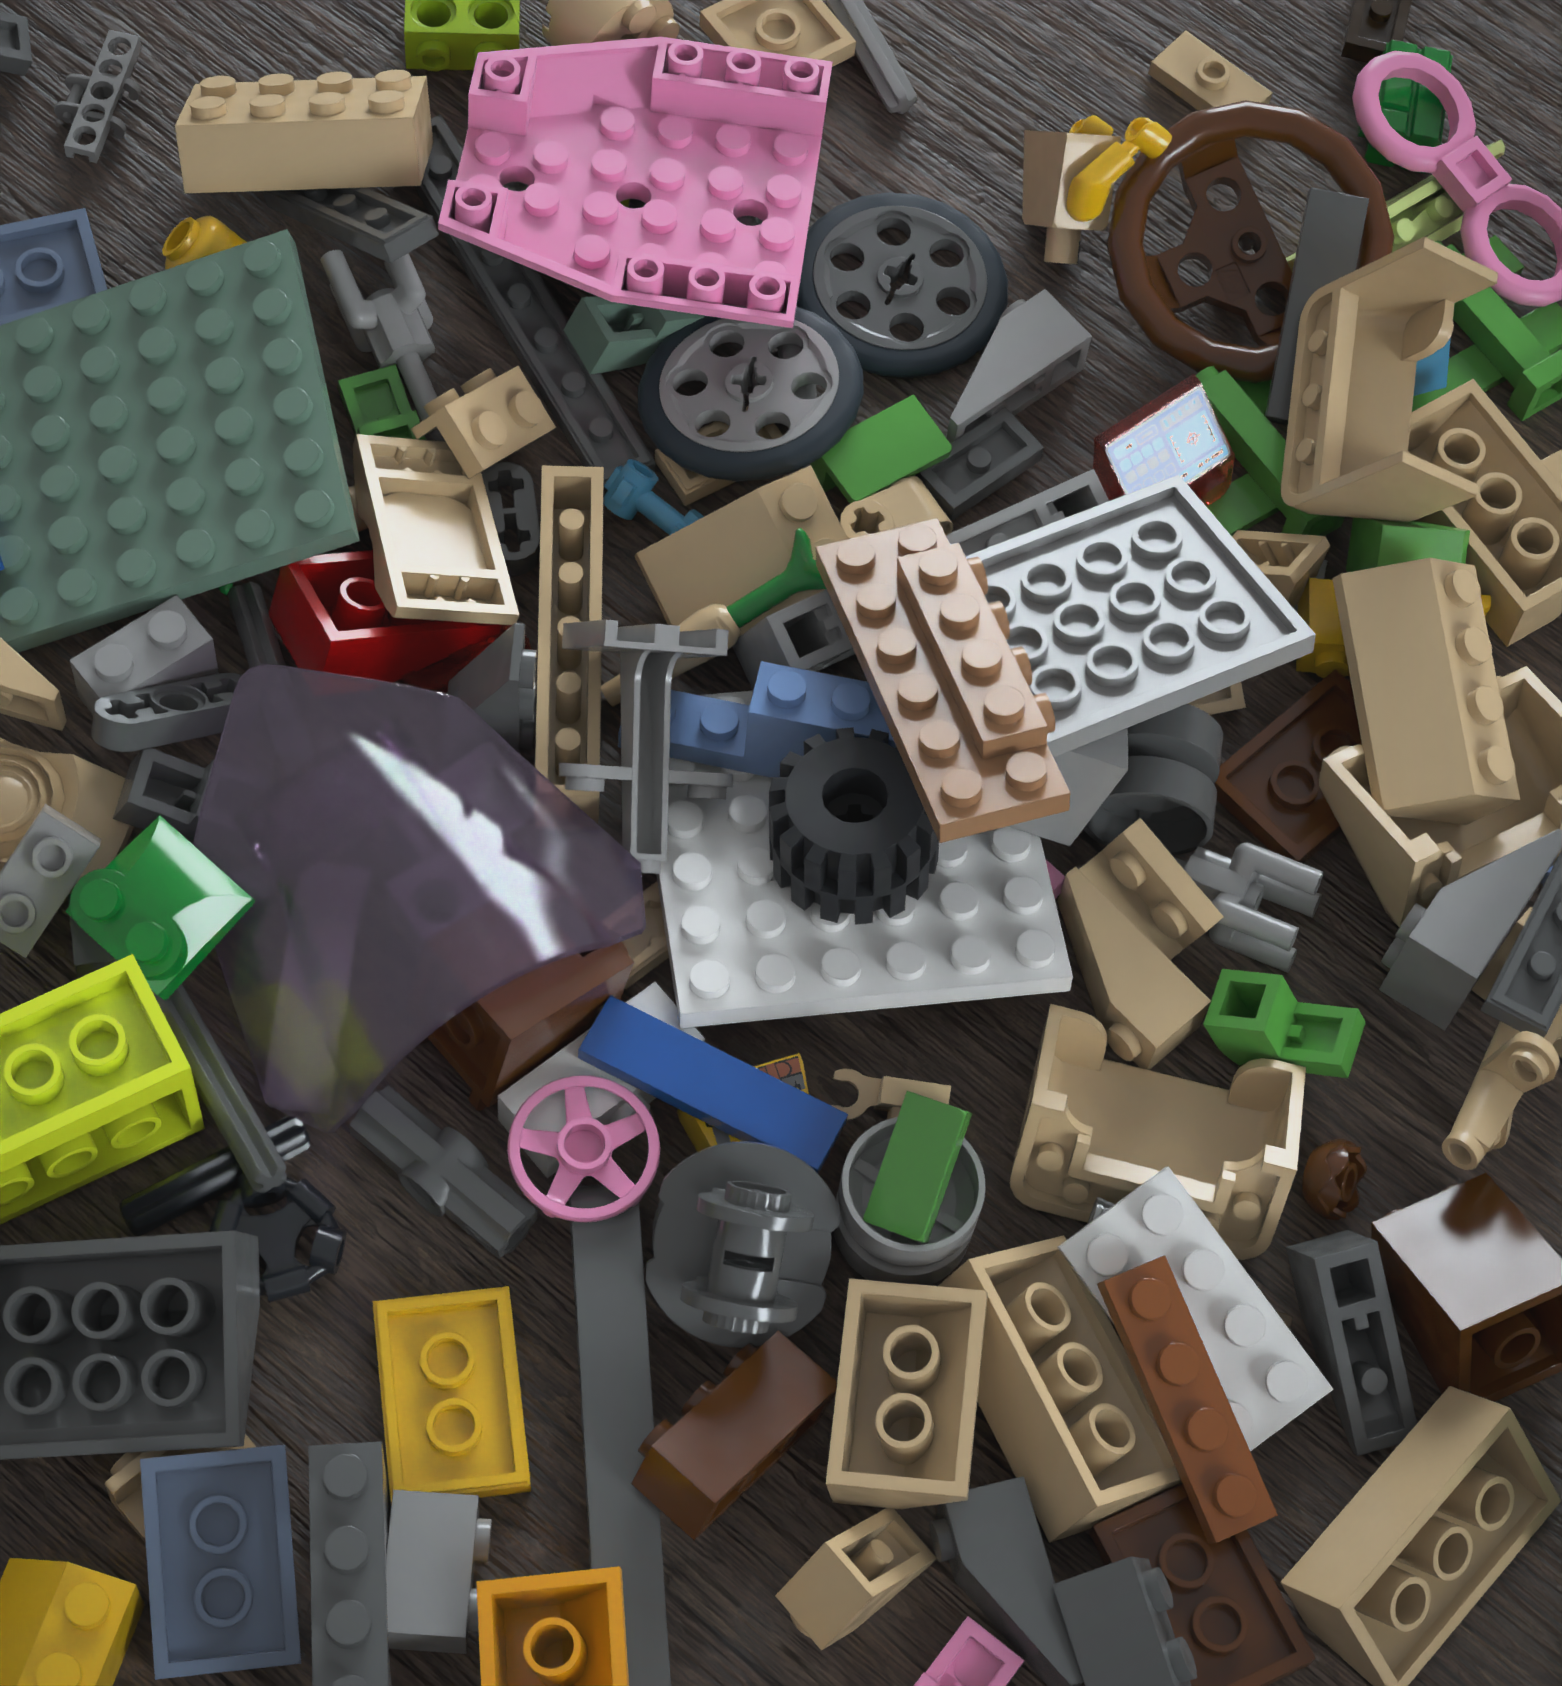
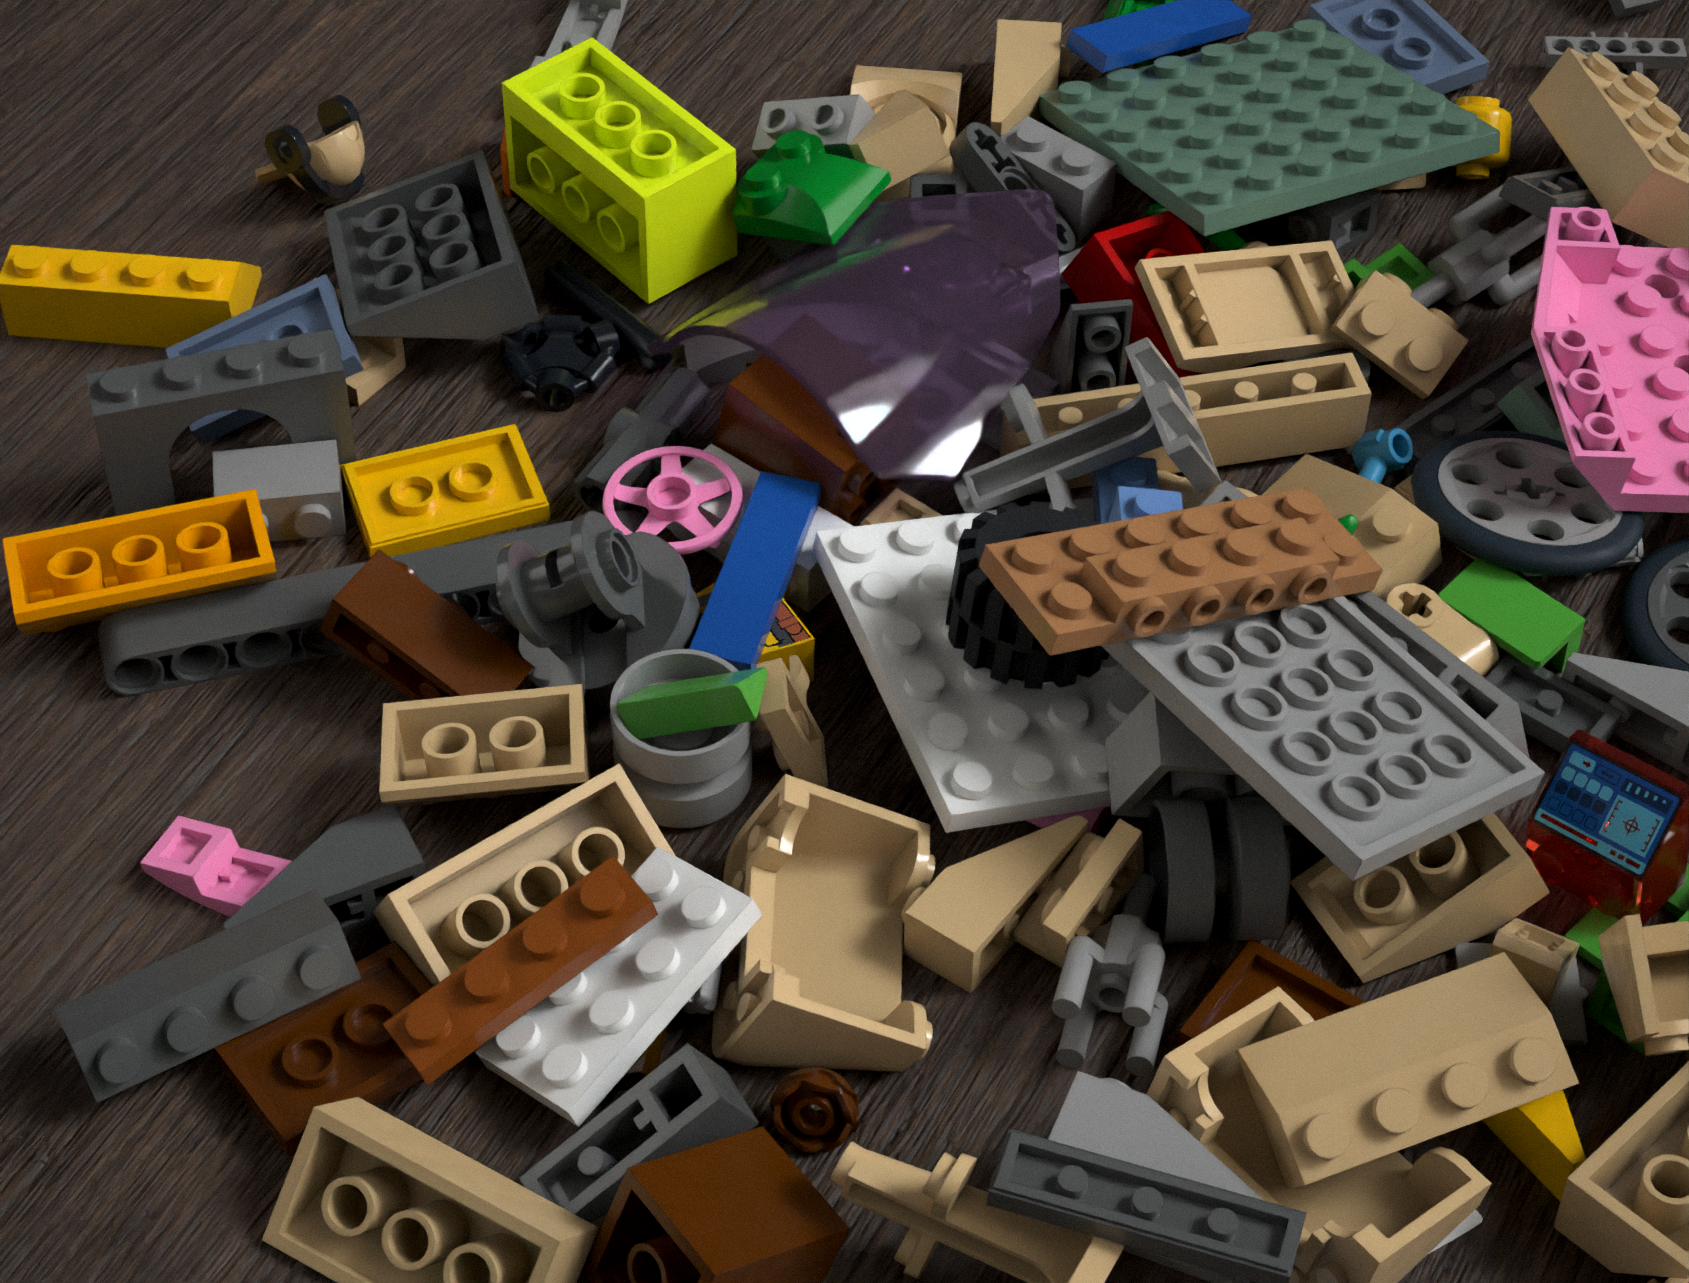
camera: 85 degrees right, 15 degrees down
dark grey axle [152,984,287,1193] -> none
tan slope [775,1508,937,1651] -> none
bright green brick [1203,969,1366,1078] -> none
bright green slope [1346,518,1470,572] -> none
none -> tan slope [848,89,950,191]

